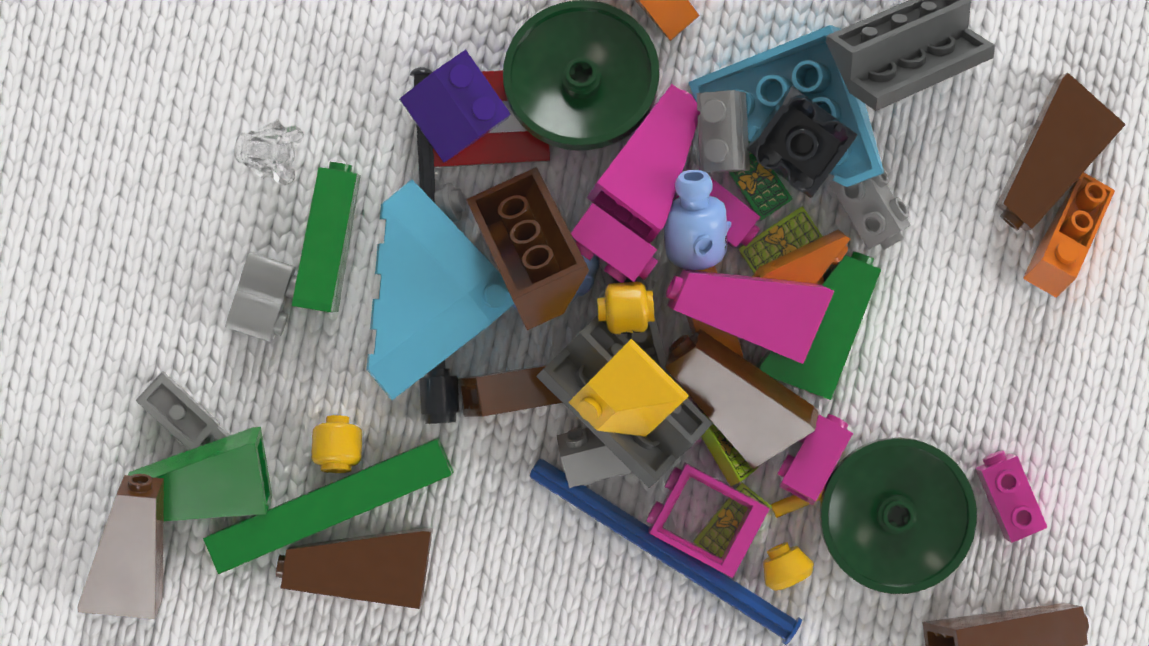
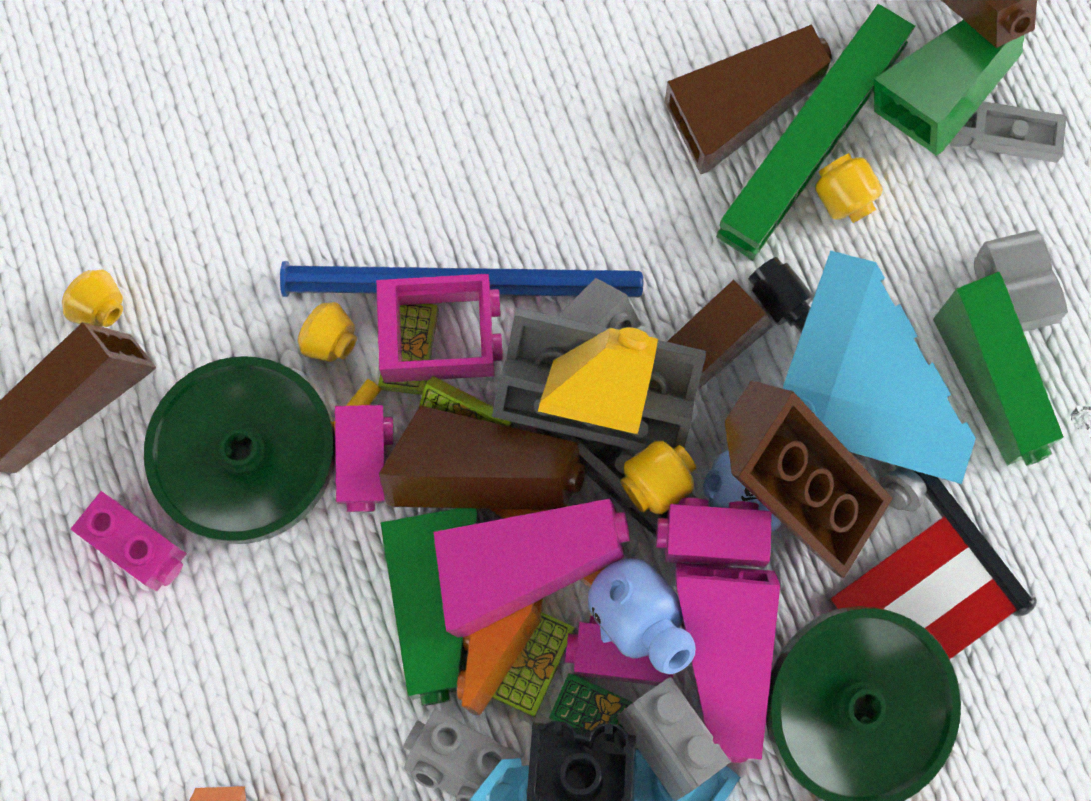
camera: 150 degrees right, 15 degrees down
dark purple slope [399,49,511,163] -> none

